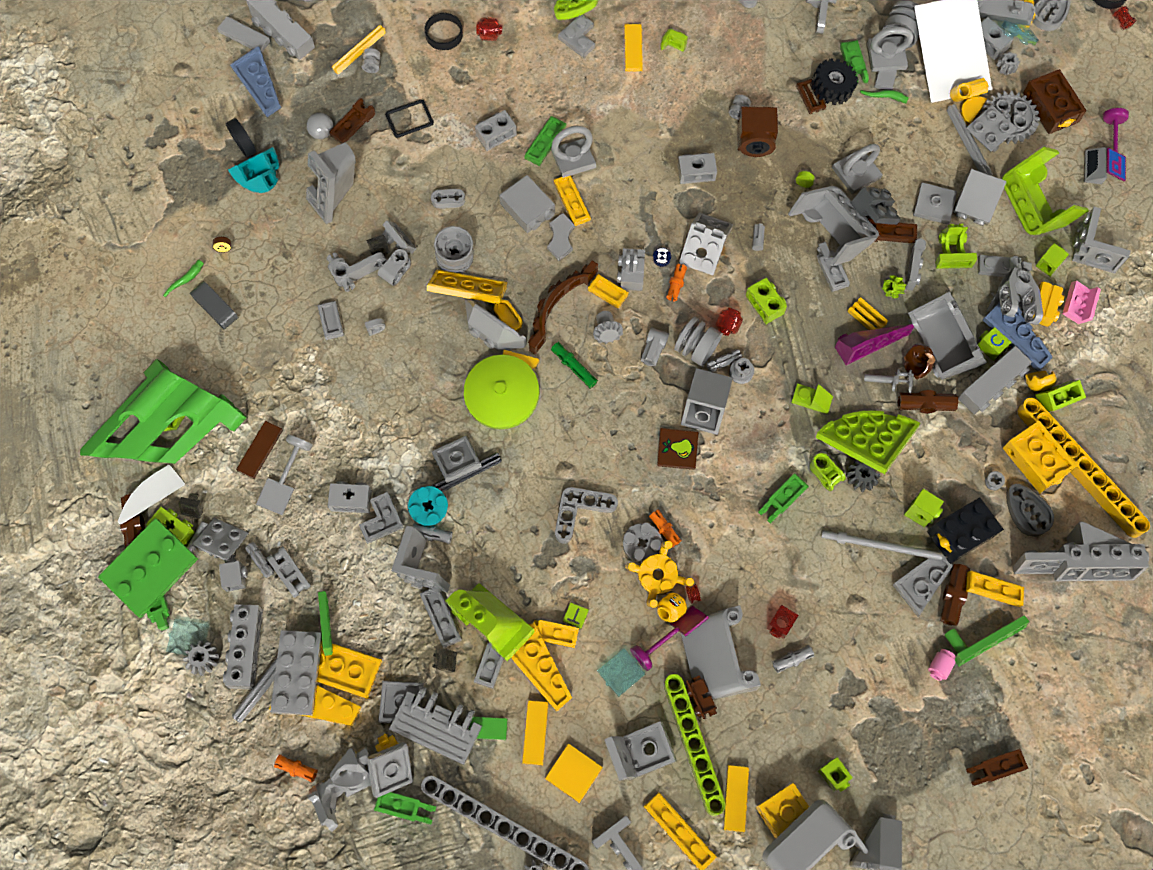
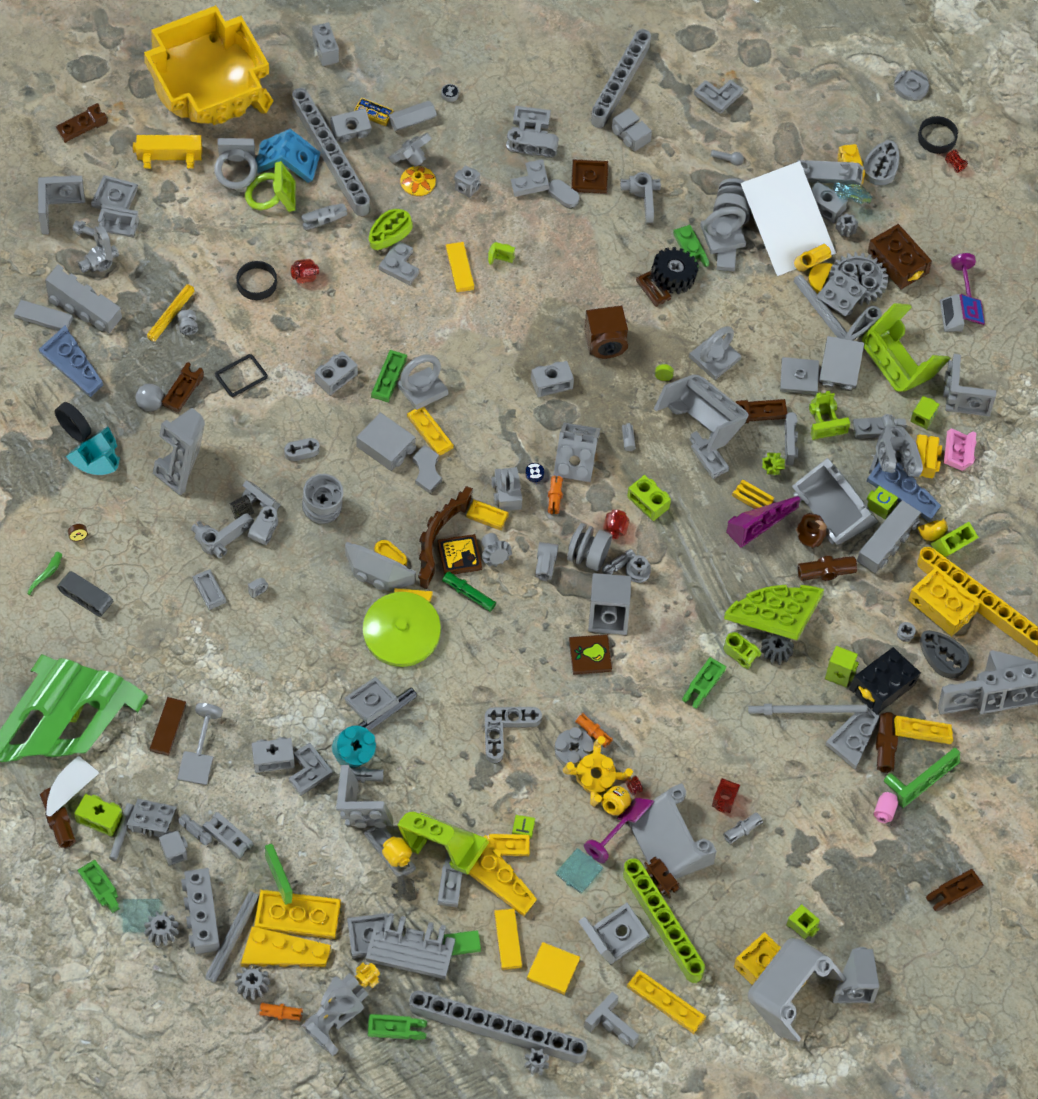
camera: 15 degrees left, 10 degrees down
bright green plate [98,518,199,618] -> none
clear smoke tile [178,493,203,519] -> none
light grey plate [270,630,322,716] -> none
light grey plate [366,742,413,798] -> none
yellow tile [427,269,508,304] -> none
yellow tile [723,765,749,832] -> none
light grey wheel [729,95,751,120] -> none
lime slope [791,383,833,414] -> none
dark grey brick [850,187,901,225] -> none
bright green animal [860,90,909,104] -> none
light grey piece [864,369,914,393] -> none
none -> light grey gear [235,964,270,1001]
none -> yellow head [382,836,412,867]
none -> tile [438,534,482,576]
none -> light grey piece [844,306,882,340]

